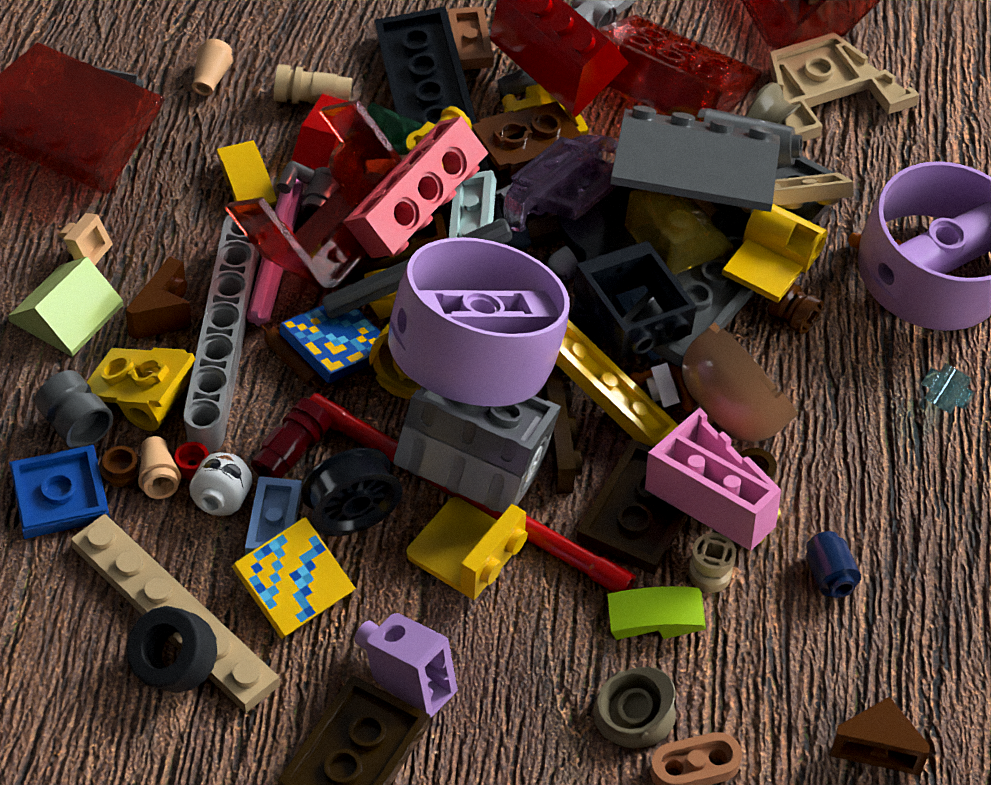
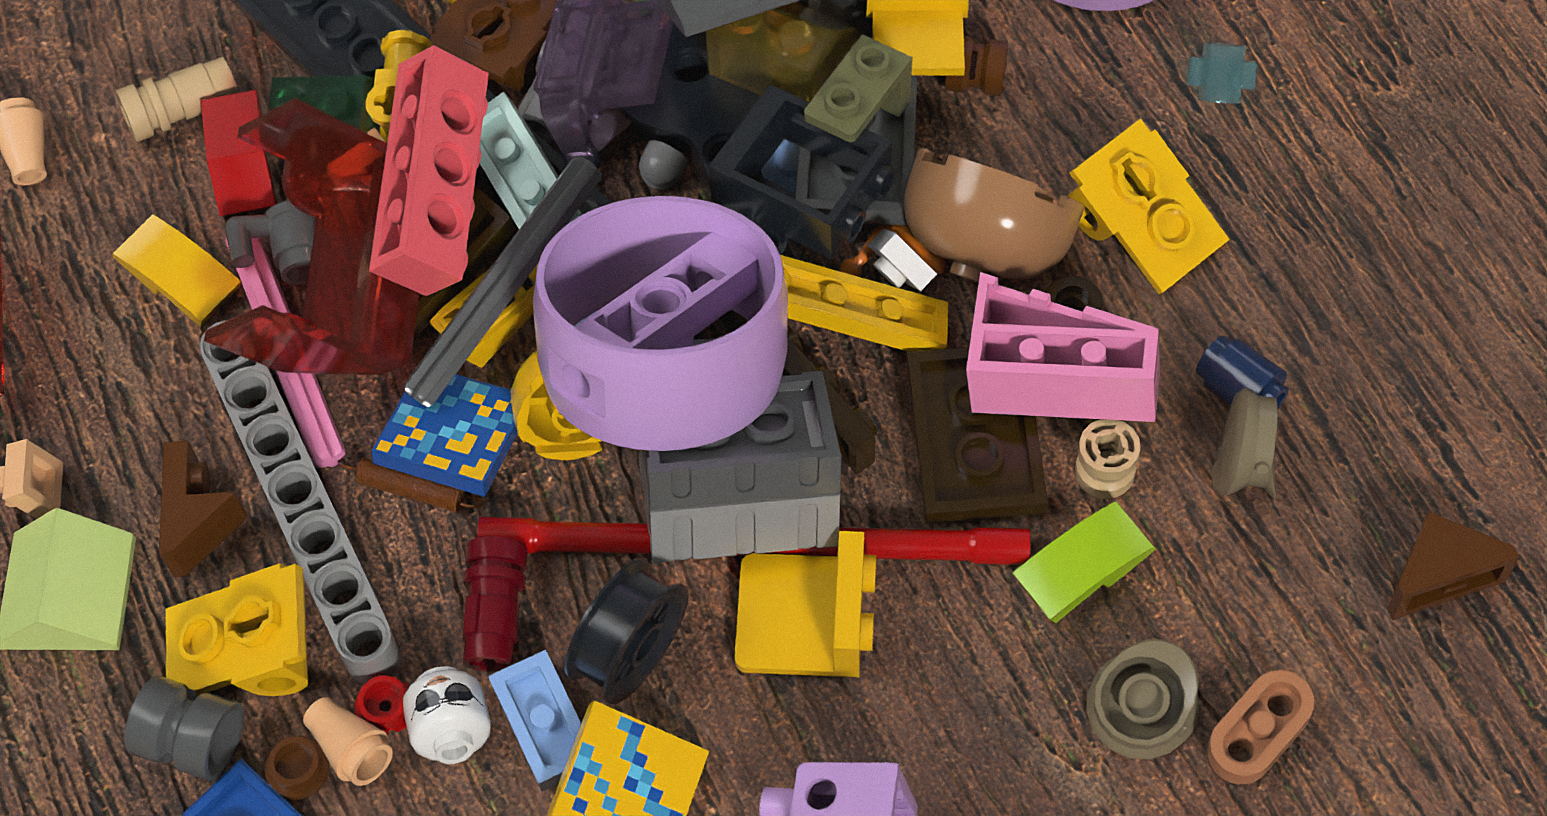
camera: 25 degrees left, 10 degrees up
none -> olive bracket [804,34,912,142]
none -> yellow piece [1067,119,1230,294]
none -> dark tan piece [1212,387,1278,500]

